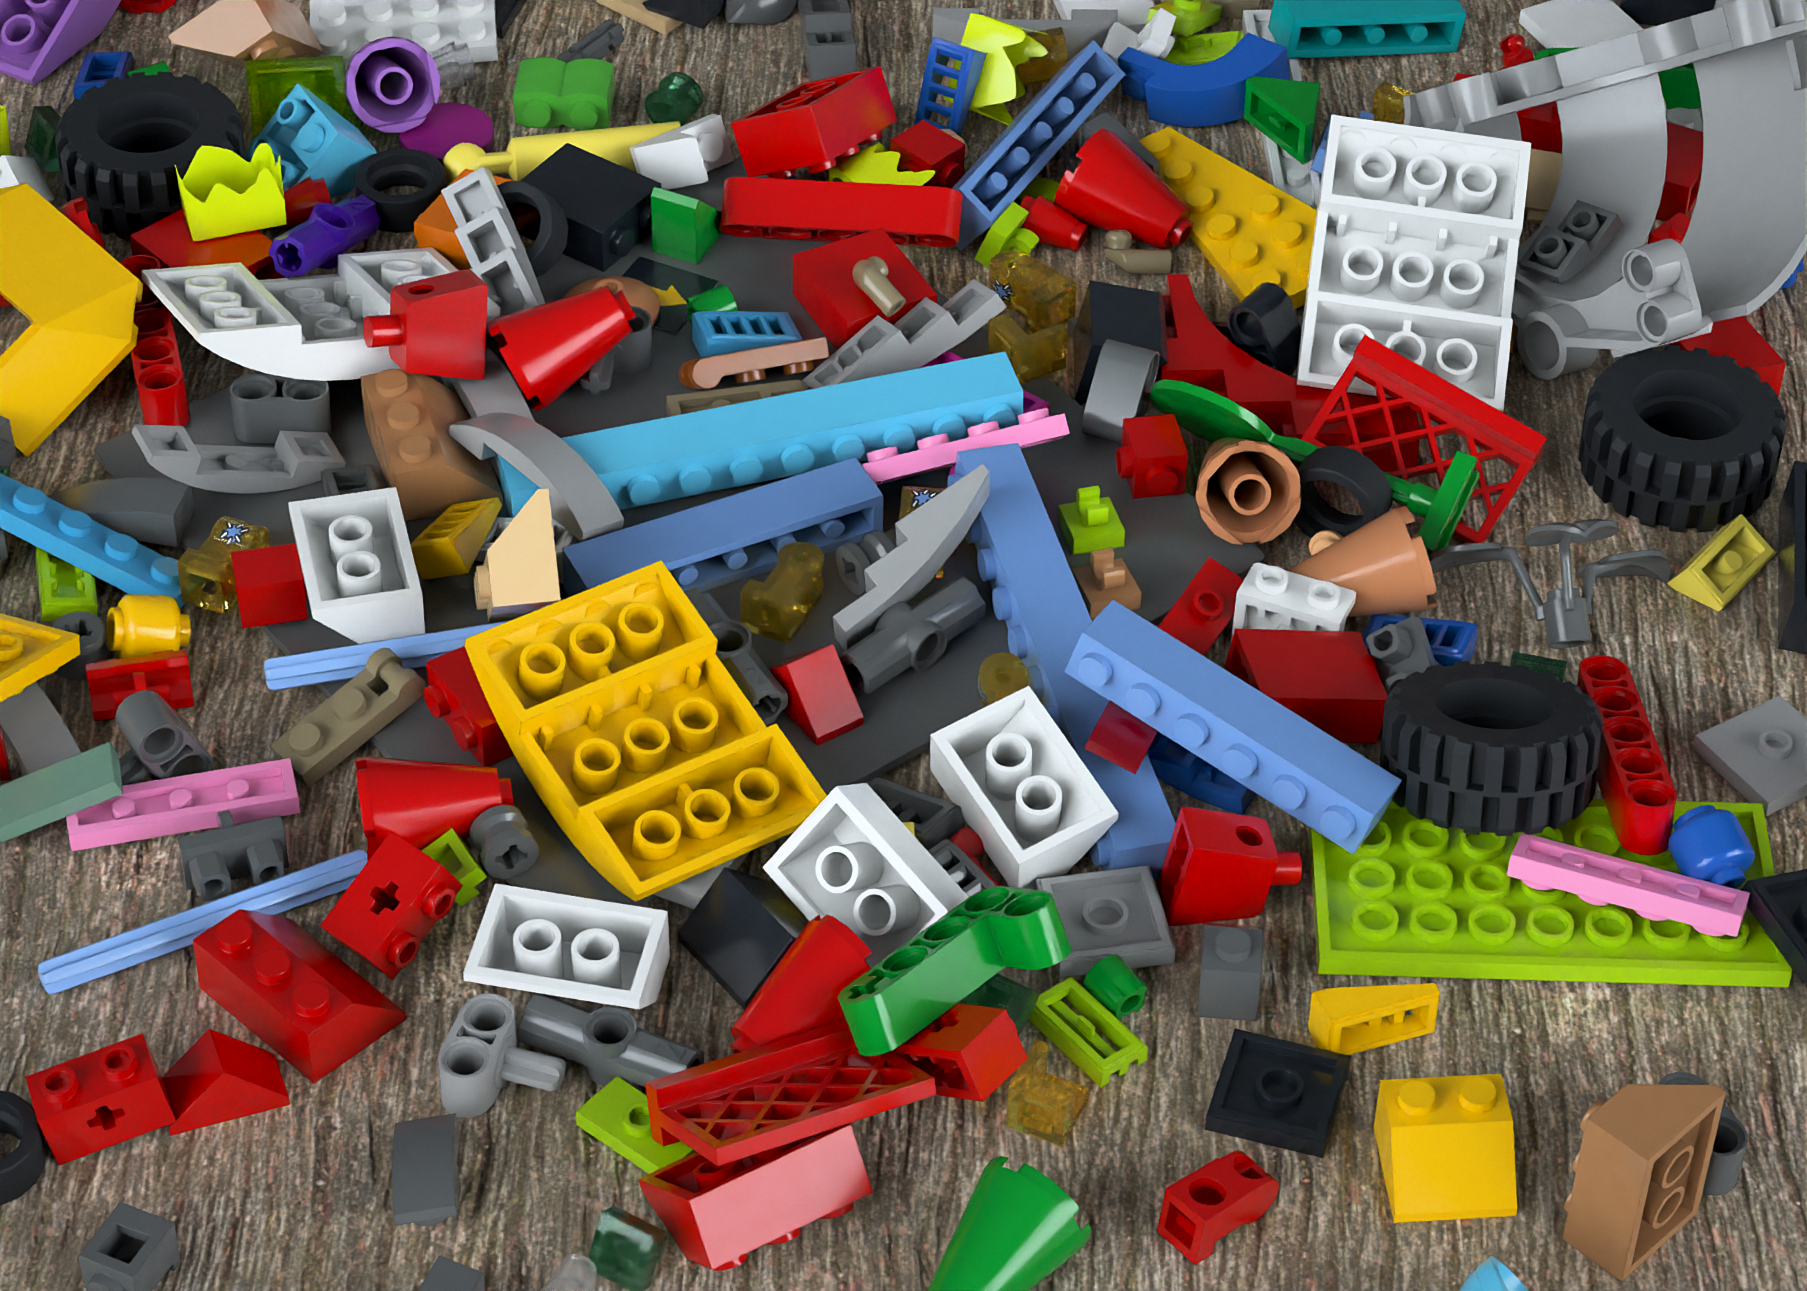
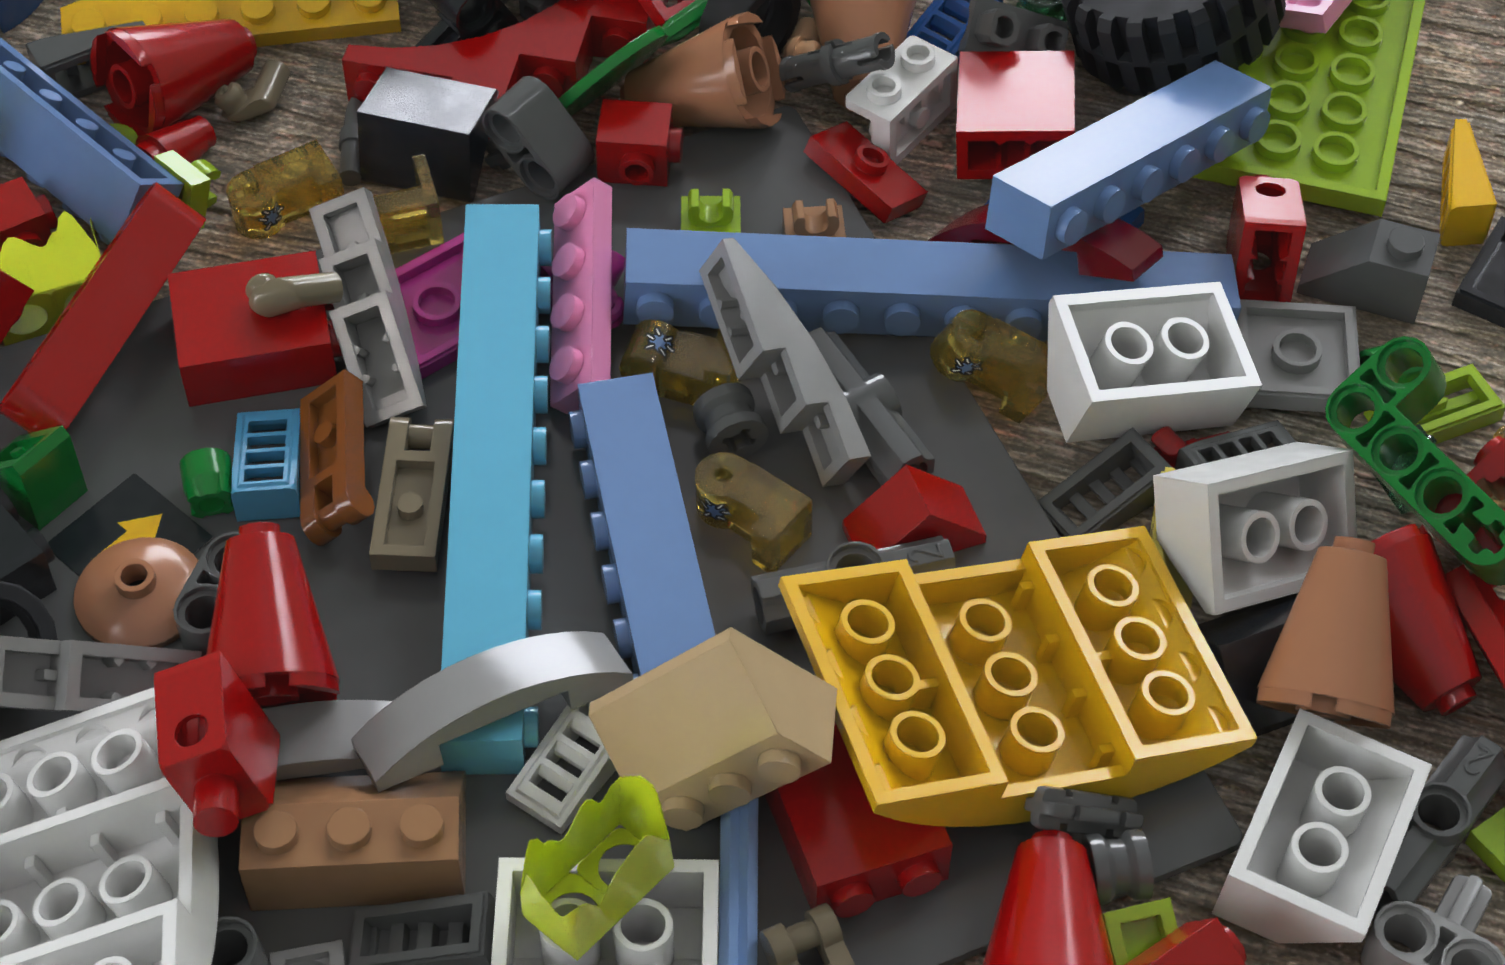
camera: 75 degrees left, 10 degrees up
yellow slope [410,497,502,580] -> none
none -> neon yellow piece [520,776,675,961]
none -> dark grey pin [779,32,895,93]
none -> dark grey axle [1025,786,1144,838]
none -> nougat cone [1256,536,1395,730]

